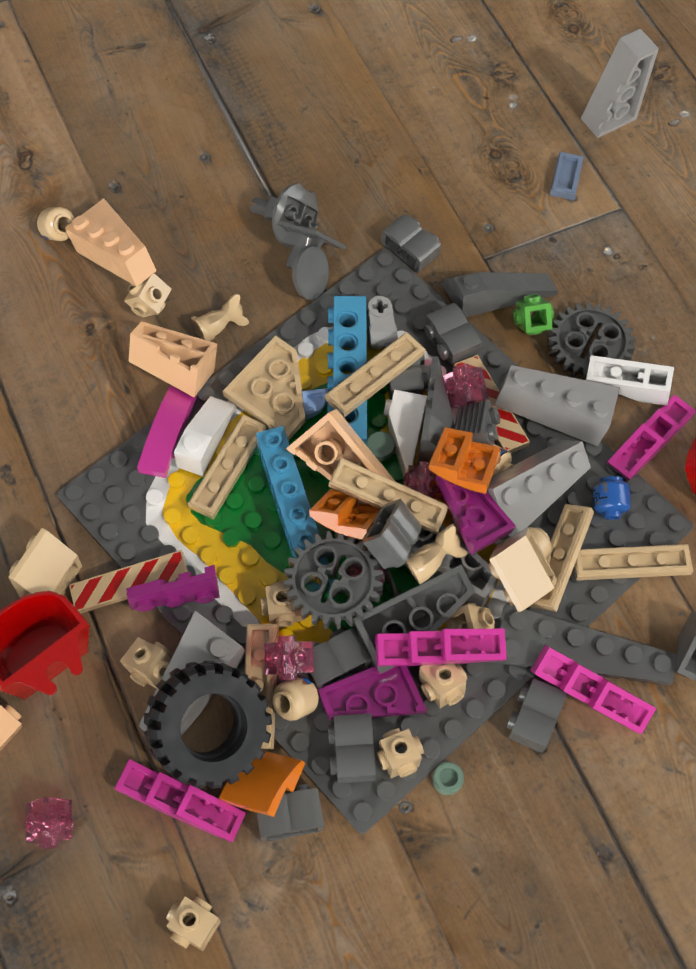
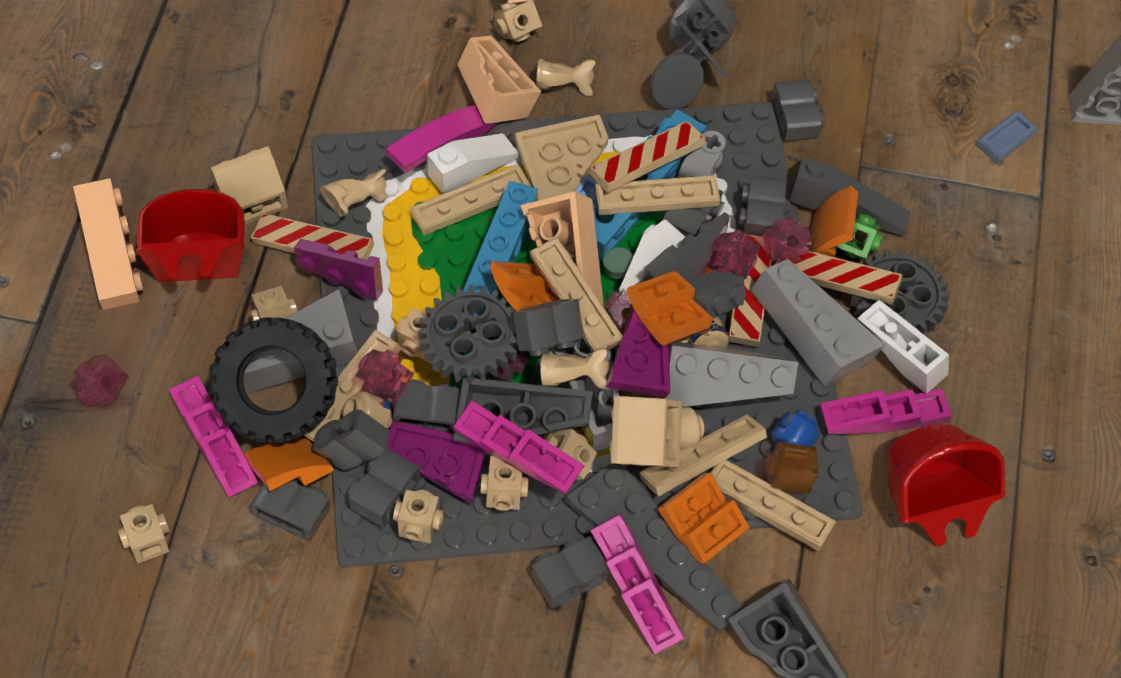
camera: 35 degrees right, 5 degrees down
sand green tile [432,762,464,795] -> none
none -> dark grey brick [312,410,390,470]
none -> tan animal [320,168,387,217]
none -> tan tile [590,121,705,192]
none -> orange slope [658,472,750,564]
none -> clear pink brick [762,217,812,262]
none -> clear orange brick [766,442,819,493]
none -> tan tile [776,245,902,305]
none -> orange slope [809,185,858,257]

